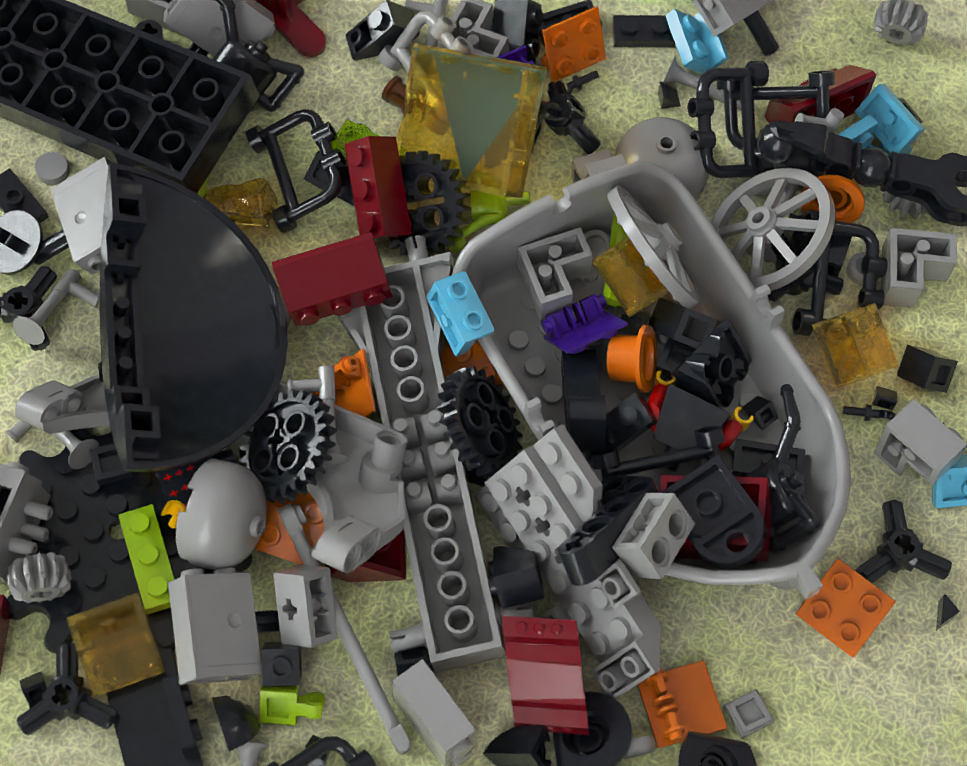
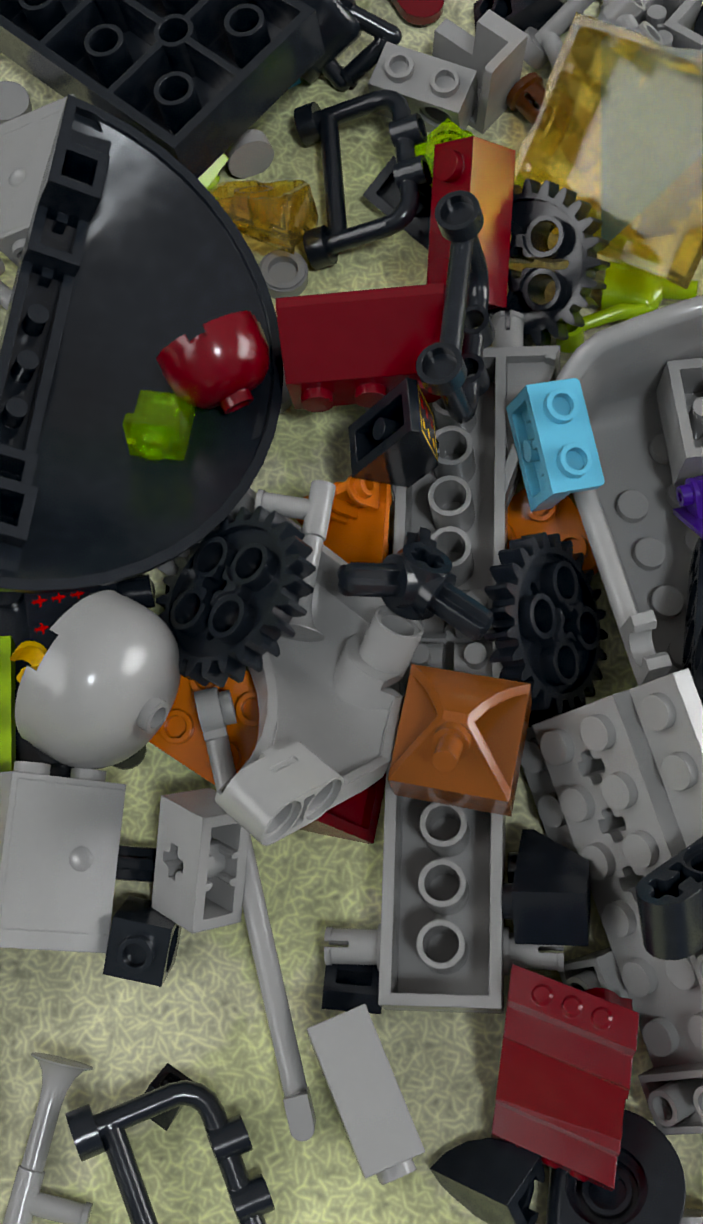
camera: 15 degrees right, 5 degrees up
black brick [212,696,260,751] -> none
lime plate [259,683,325,726] -> none
none -> clear neon green bracket [123,390,196,460]
none -> dark red cylinder [156,310,269,414]
none -> light grey tile [224,129,274,179]
none -> light grey tile [259,249,308,299]
none -> black bush [337,527,494,641]
none -> black slope [348,377,440,488]
none -> light grey brick [368,42,478,140]
none -> dark orange piece [387,664,532,816]
none -> black bar [416,190,495,424]
none -> light grey panel [432,9,528,134]

